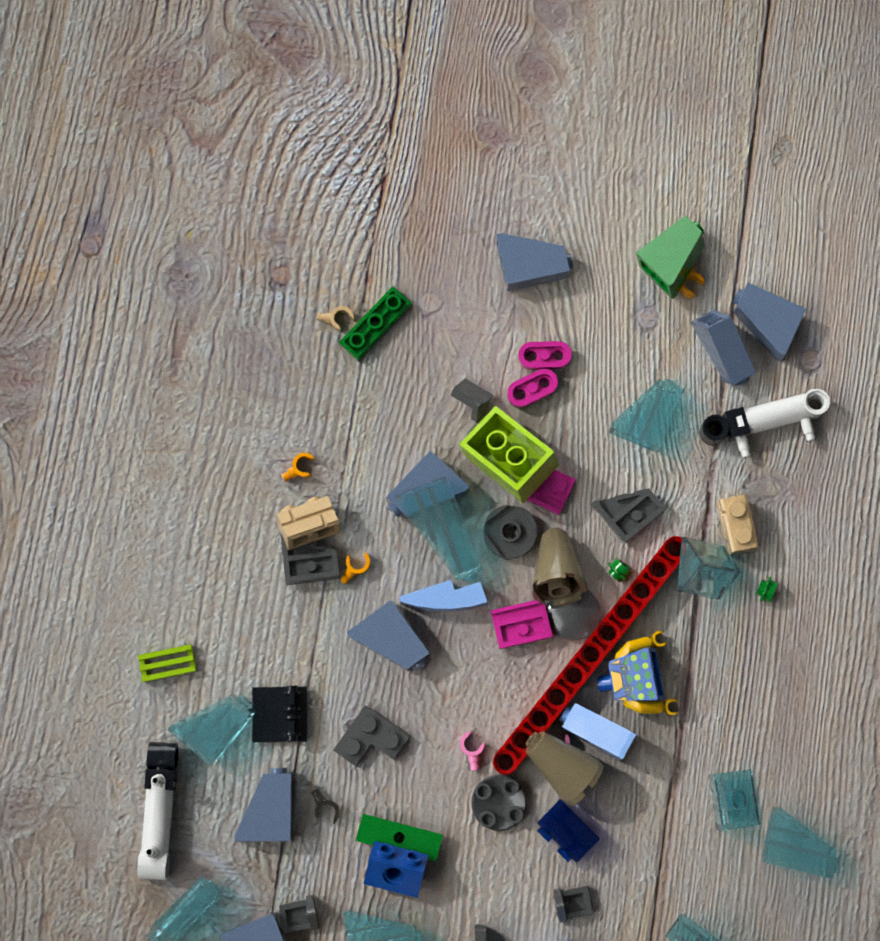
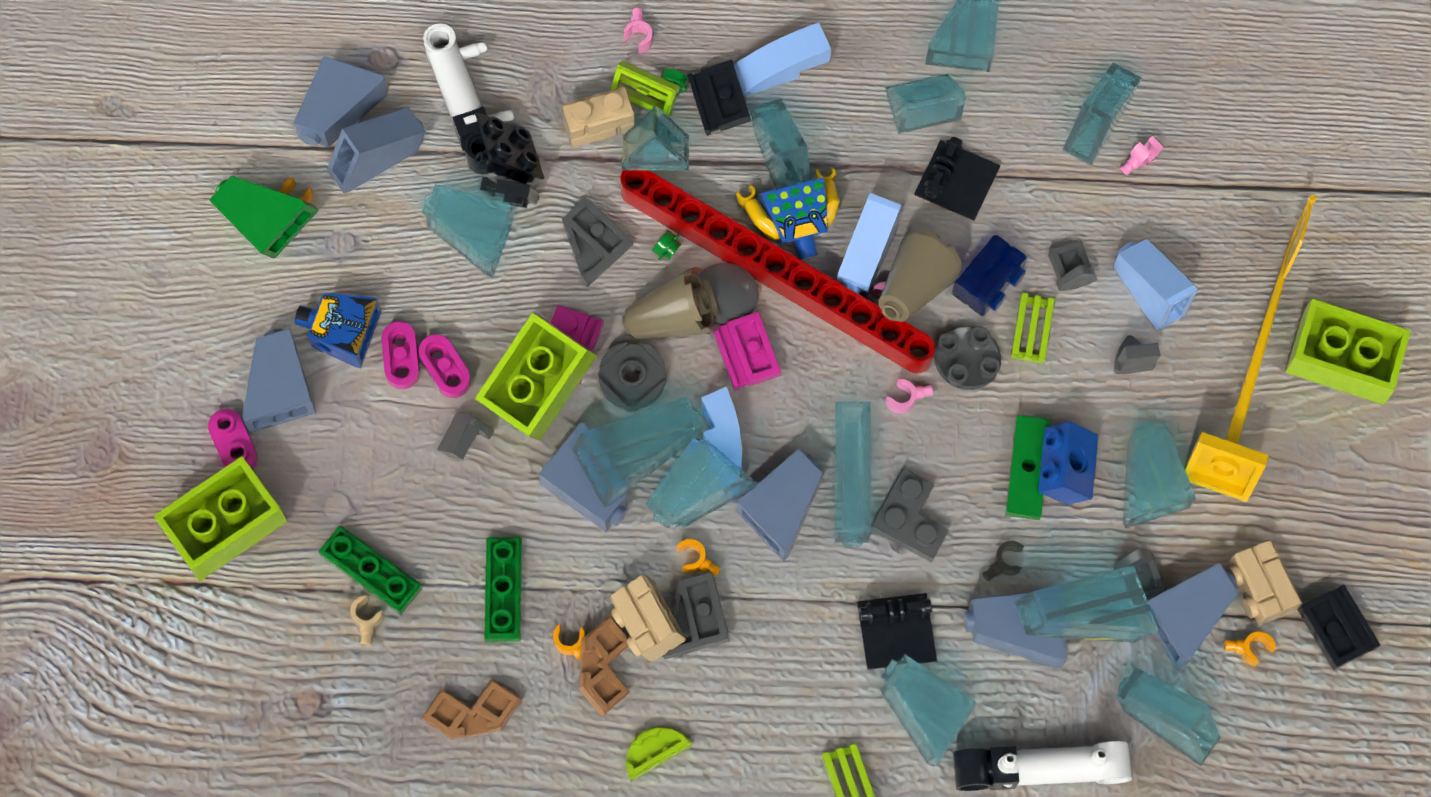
camera: 100 degrees left, 10 degrees down
none -> lime brick [153,456,287,582]
none -> dark pink plate [208,409,258,470]
none -> torso [295,293,381,369]
none -> medium nougat tile [422,679,522,740]
none -> black hinge [475,112,545,184]
none -> black plate [480,177,539,208]
none -> green tile [484,537,522,642]
none -> medium nougat tile [579,616,630,716]
none -> lime tile [610,60,680,118]
none -> bright pink piece [623,8,653,54]
none -> lime tile [626,726,692,782]
none -> clear light blue slope [645,437,757,528]
none -> black plate [687,59,752,136]
none -> light blue slope [734,22,831,97]
none -> clear light blue slope [750,98,811,189]
none -> clear light blue slope [832,402,871,547]
none -> black hinge [914,137,1001,221]
none -> lime tile [1010,292,1055,364]
none -> clear light blue slope [1015,565,1159,643]

